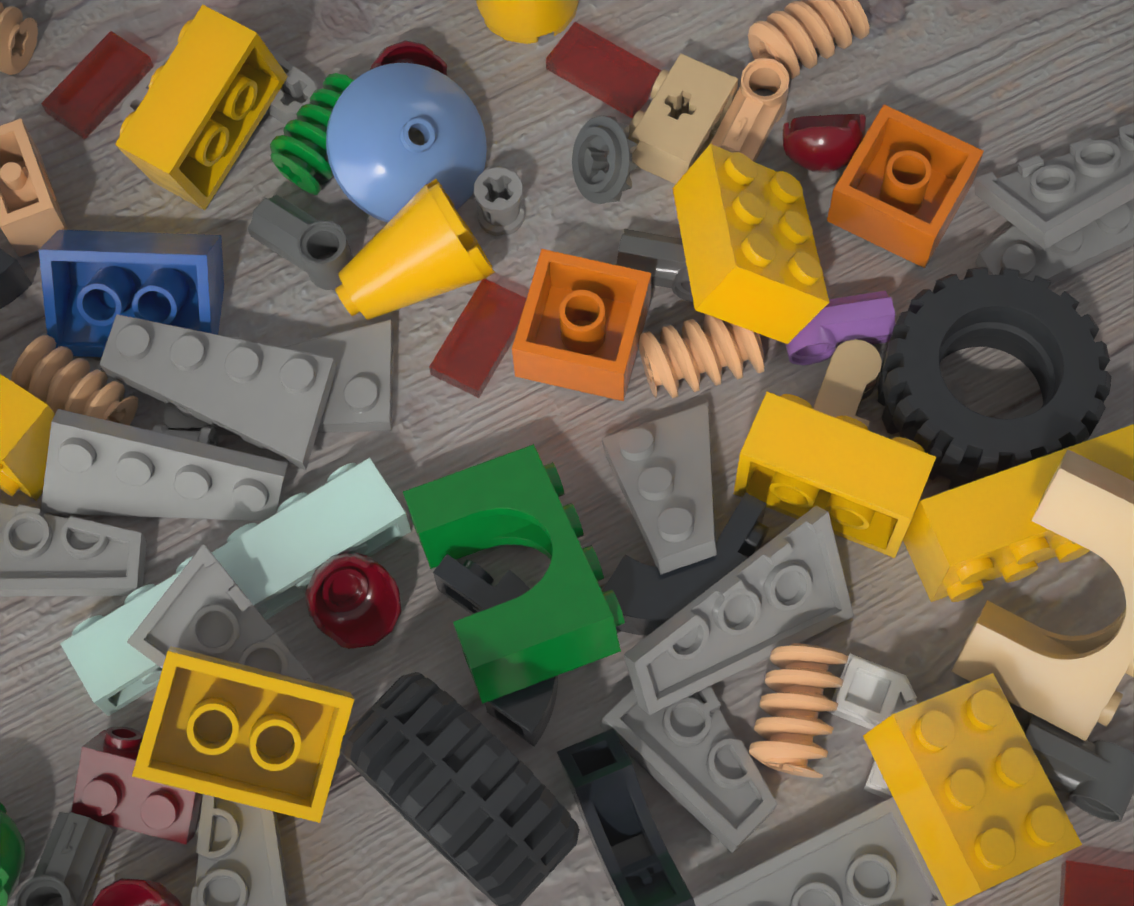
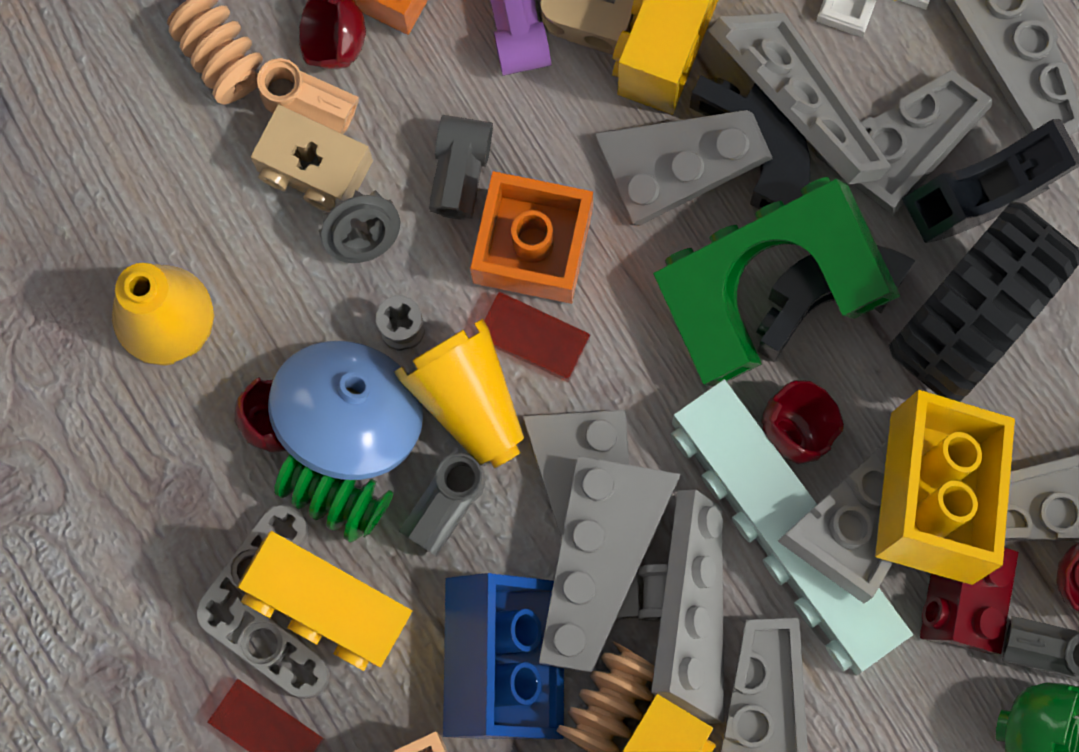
camera: 90 degrees left, 10 degrees up
clear red tile [545,22,662,119] -> none
light nougat piece [639,315,765,398] -> none
yellow brick [672,144,829,344] -> none
light nougat piece [749,643,848,778] -> none

